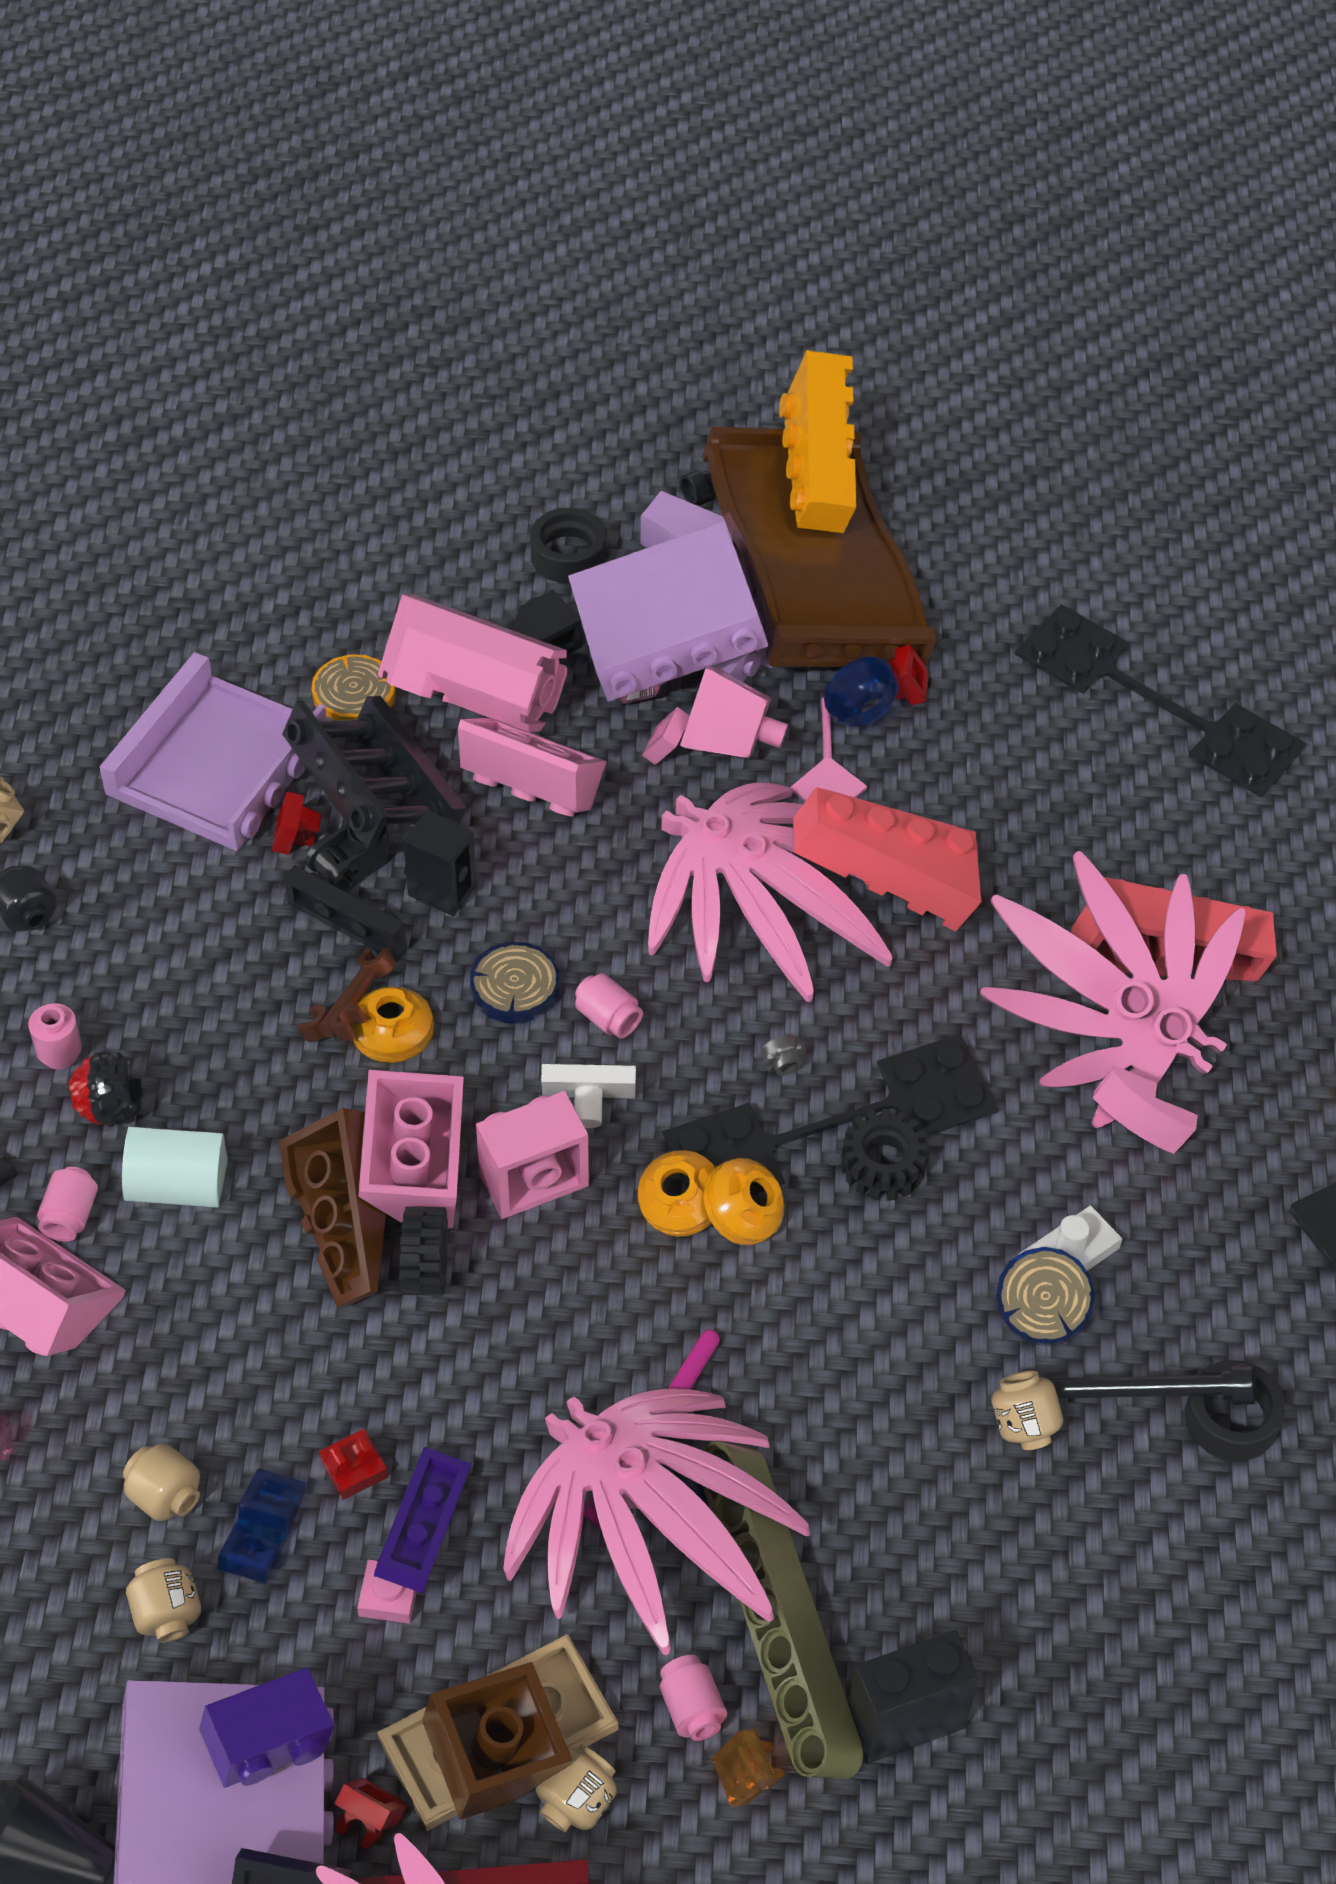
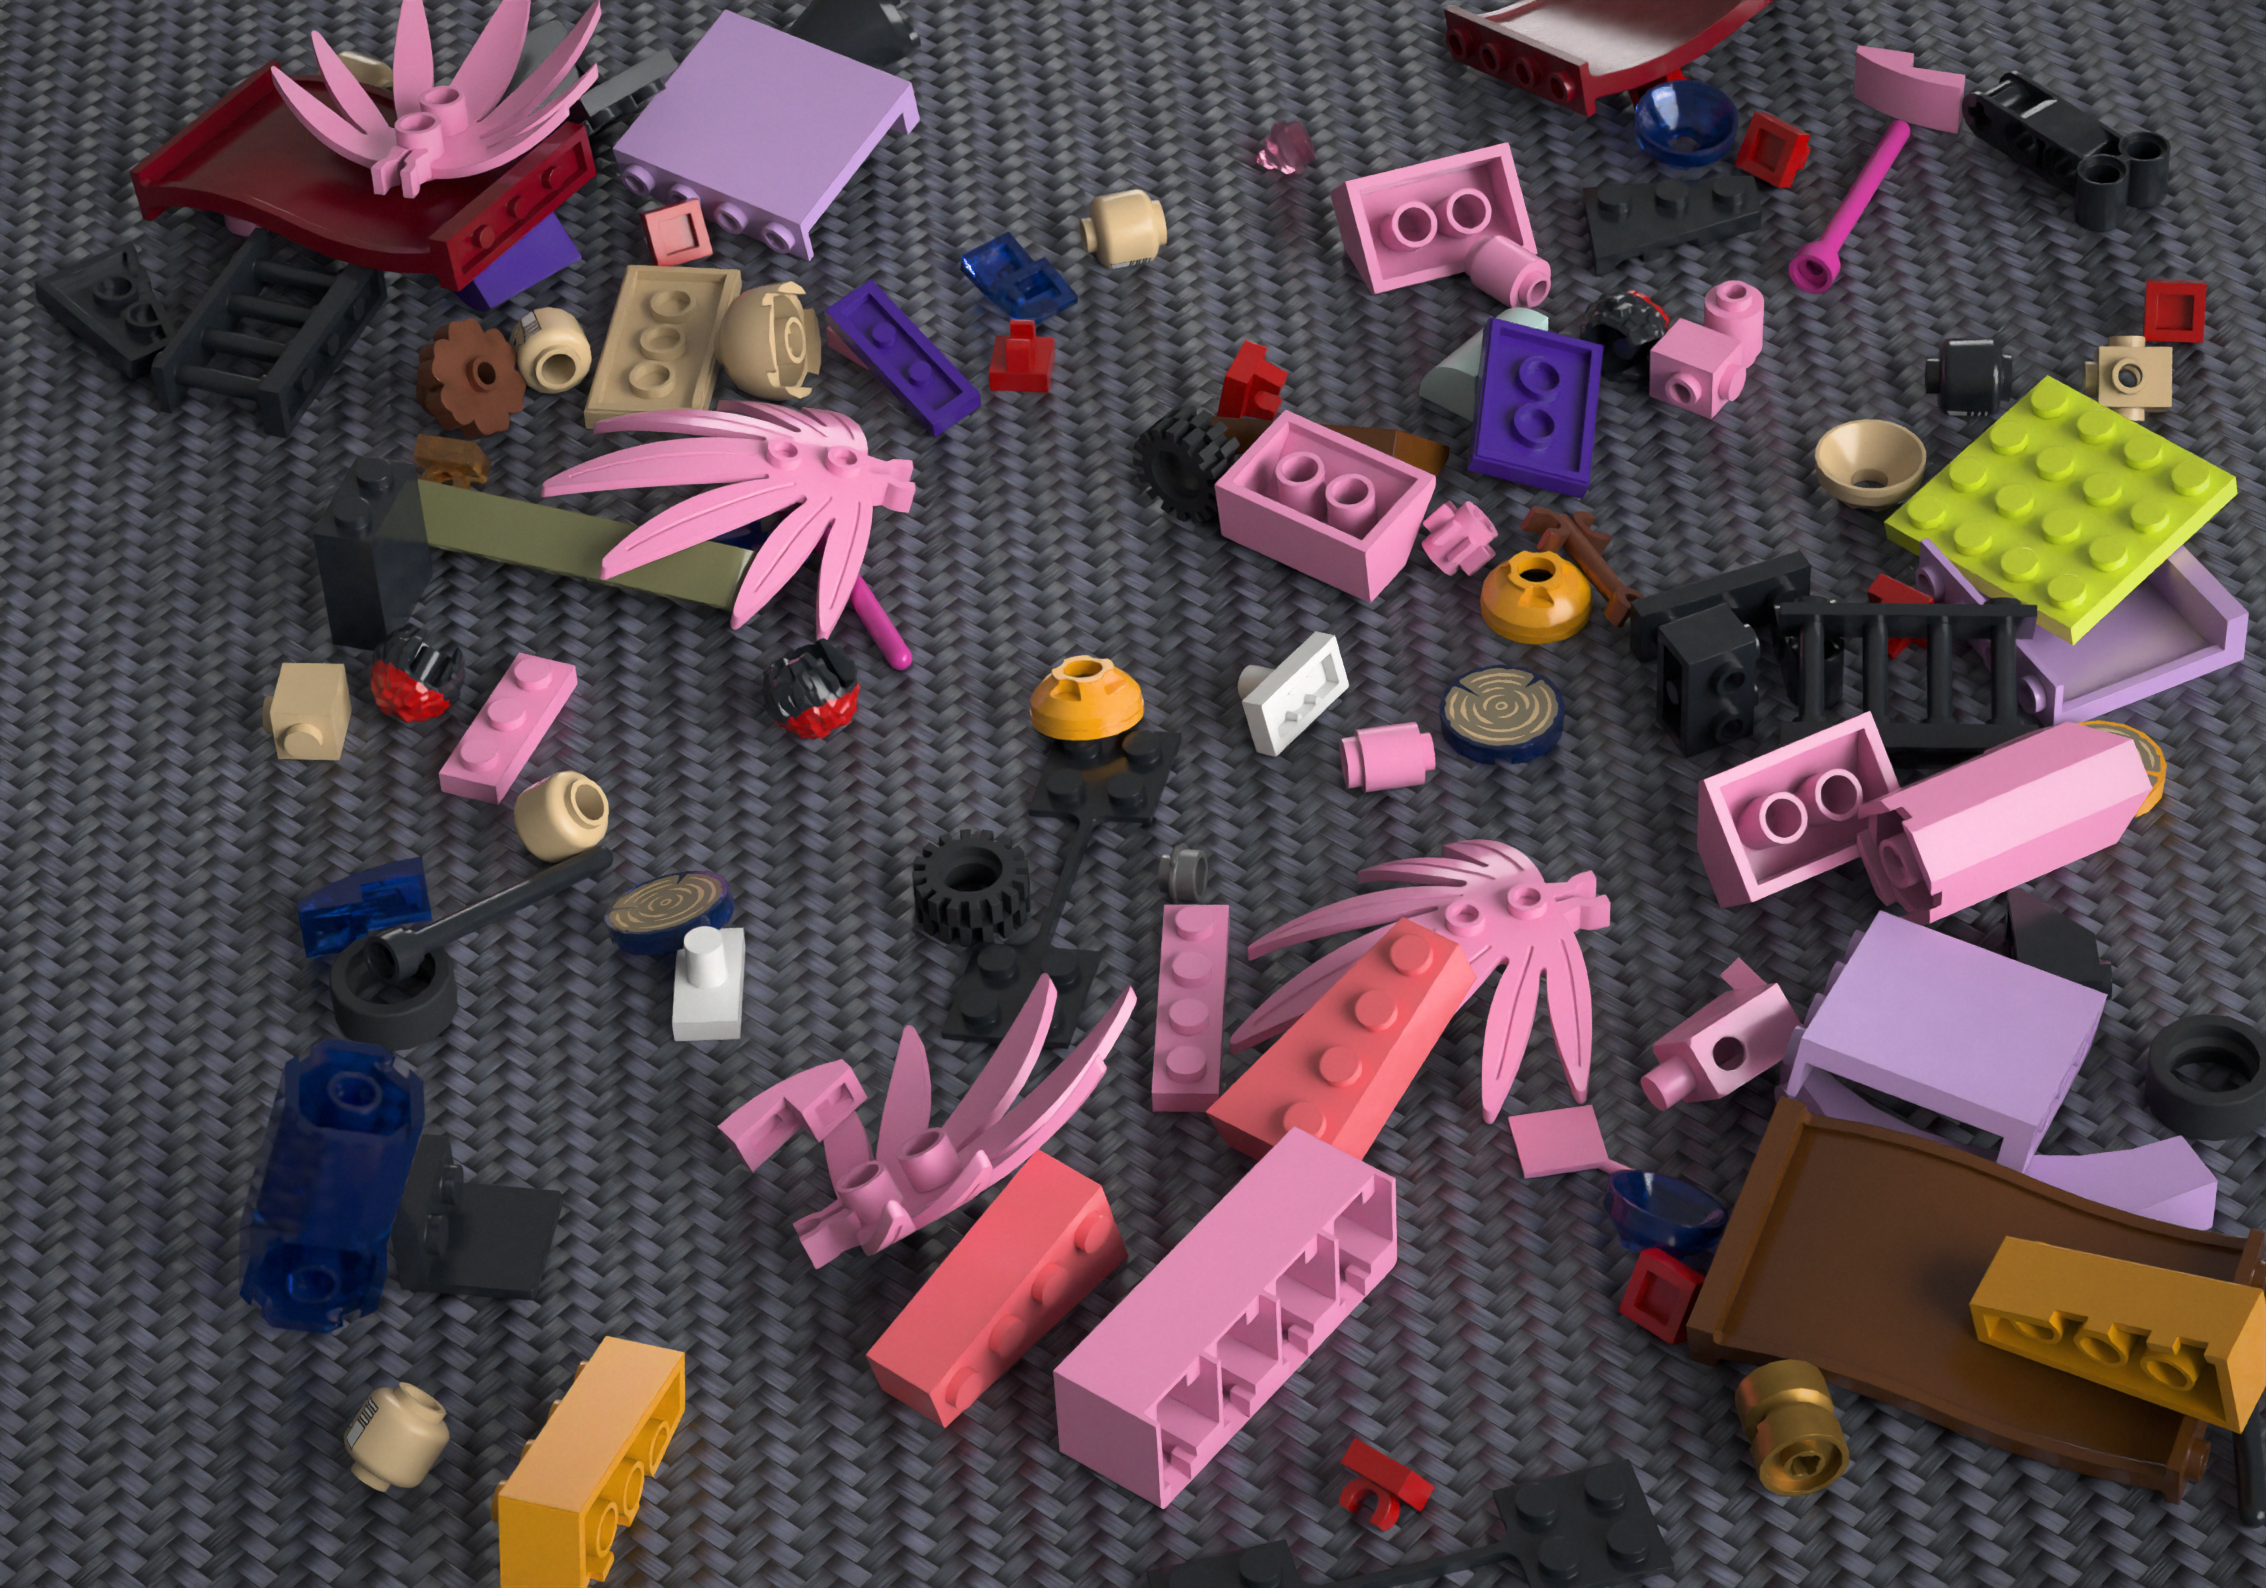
camera: 130 degrees right, 10 degrees down
tan head [126,1558,202,1643] -> none
dark purple brick [199,1667,334,1788] -> none
reddish brown slope [422,1662,573,1820] -> none
bright pink brick [476,1091,589,1220] -> none
bright pink brick [660,1655,727,1741] -> none
light orange piece [704,1158,785,1246] -> none
none -> tan brick [263,663,352,760]
none -> clear blue slope [296,856,432,958]
none -> piece [370,623,465,724]
none -> copper plant [416,318,526,441]
none -> bright pink plate [439,652,578,805]
none -> tan cylinder [714,281,821,401]
none -> black piece [760,638,860,740]
none -> bright pink piece [1053,1126,1397,1509]
none -> bright pink plate [1152,905,1230,1112]
none -> red tile [1217,340,1288,421]
none -> red tile [1339,1438,1435,1532]
none -> bright pink gear [1421,501,1498,576]
none -> dark purple tile [1467,317,1603,499]
none -> bright pink brick [1649,318,1746,420]
none -> pearl gold wheel [1735,1359,1849,1497]
none -> tan piece [1815,419,1926,512]
none -> neon yellow plate [1884,375,2238,645]

